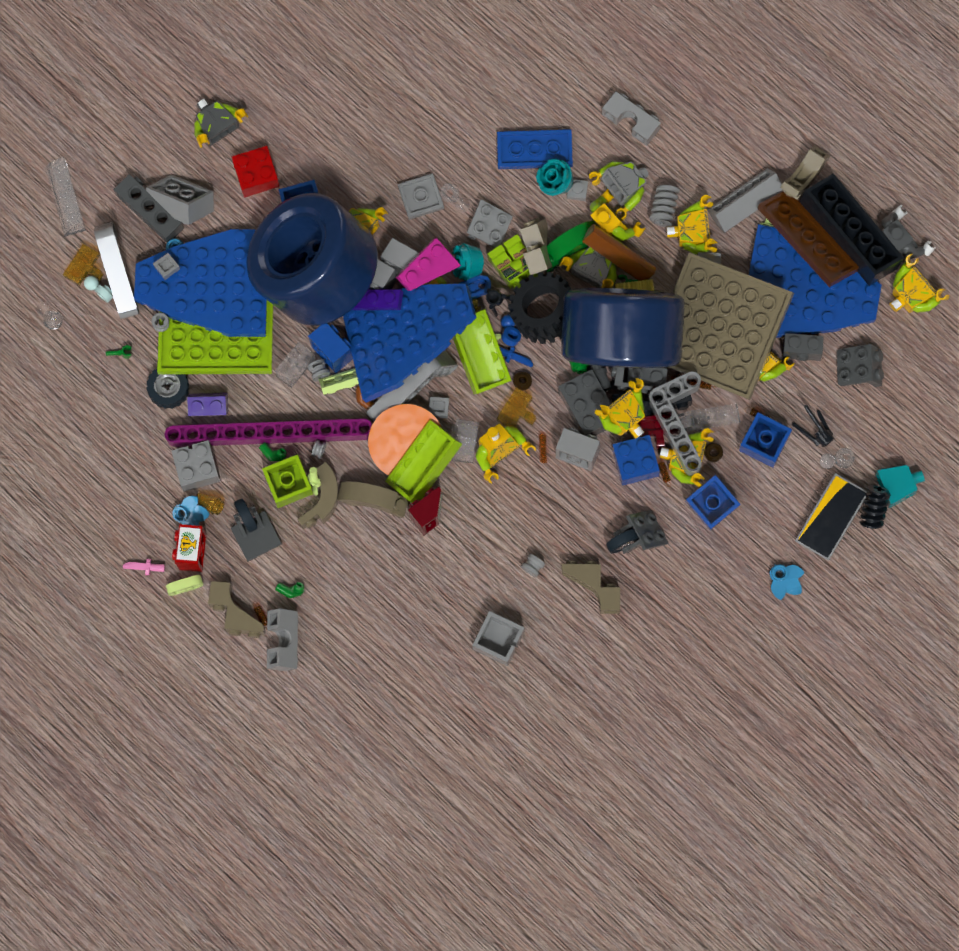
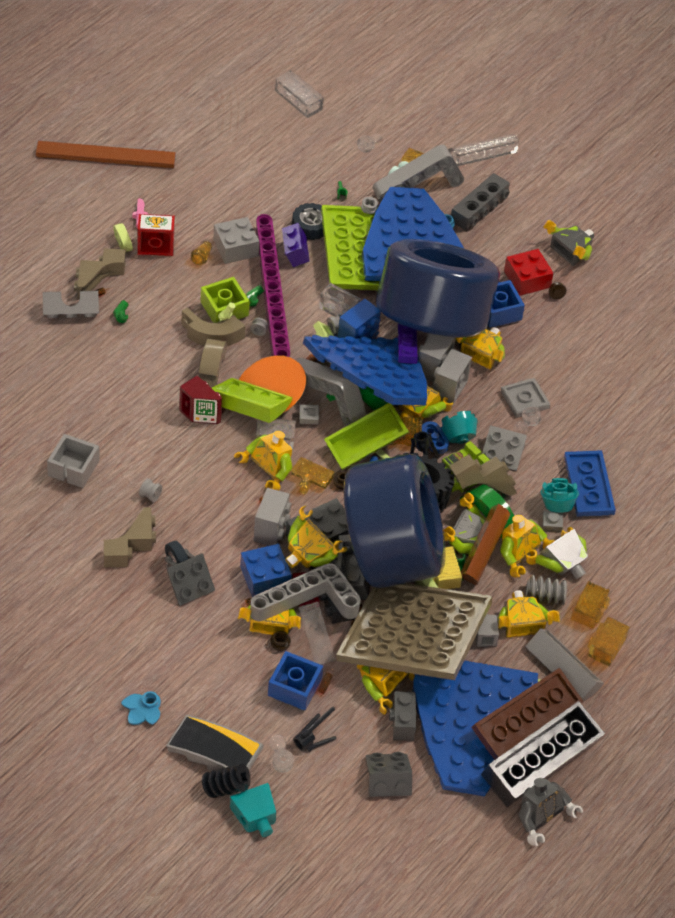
camera: 75 degrees right, 25 degrees down
light grey slope [146,175,214,225] -> none
light grey plate [153,253,180,280] -> none
dark azure plate [172,496,210,526] -> none
dark grey plate [231,498,282,562] -> none
dark pink wing [396,238,461,291] -> none
light grey arch [602,91,661,146] -> none
blue brick [685,475,741,530] -> none
dark tan arch [780,146,830,200] -> none
torso [889,254,950,313] -> none
none -> dark orange tile [36,141,176,168]
none -> dark brown plate [548,282,567,299]
none -> clear yellow brick [571,581,611,629]
none -> clear yellow brick [587,617,630,667]

